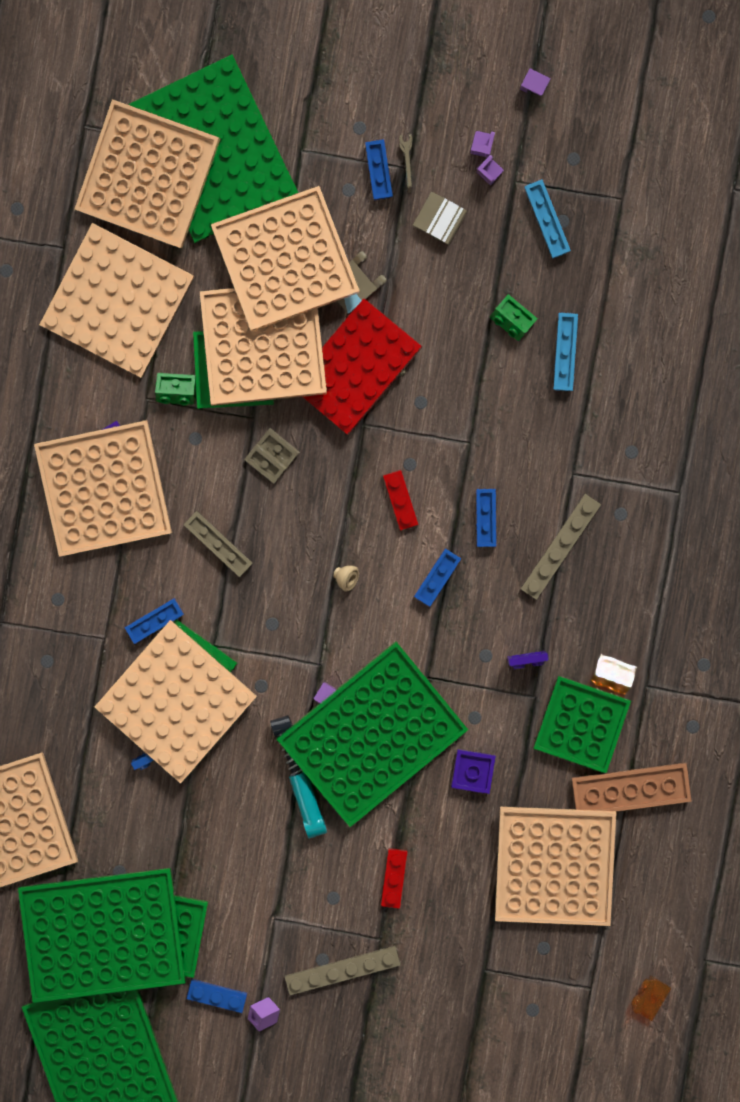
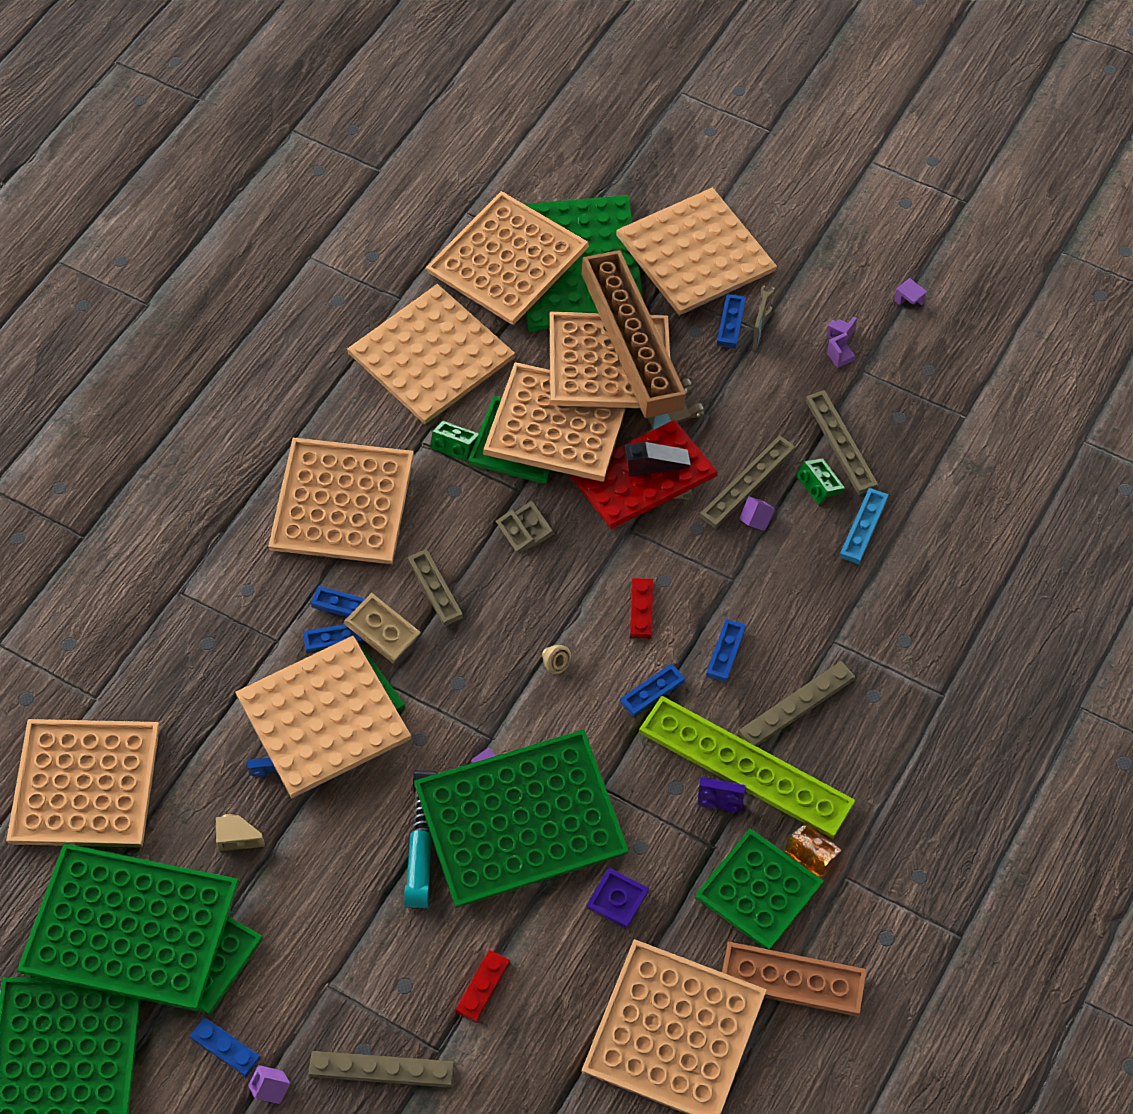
camera: 20 degrees right, 30 degrees down
slope [413,192,467,245] -> none
dark azure plate [524,180,571,259] -> none
none -> tan slope [216,814,265,851]
none -> blue plate [311,586,365,617]
none -> tan tile [344,593,421,663]
none -> medium nougat brick [581,250,686,418]
none -> light nougat plate [616,187,777,316]
none -> black slope [625,442,691,477]
none -> lime plate [639,696,855,839]
none -> dark tan plate [700,435,795,529]
none -> medium lavender panel [739,496,775,531]
none -> dark tan plate [806,390,878,495]

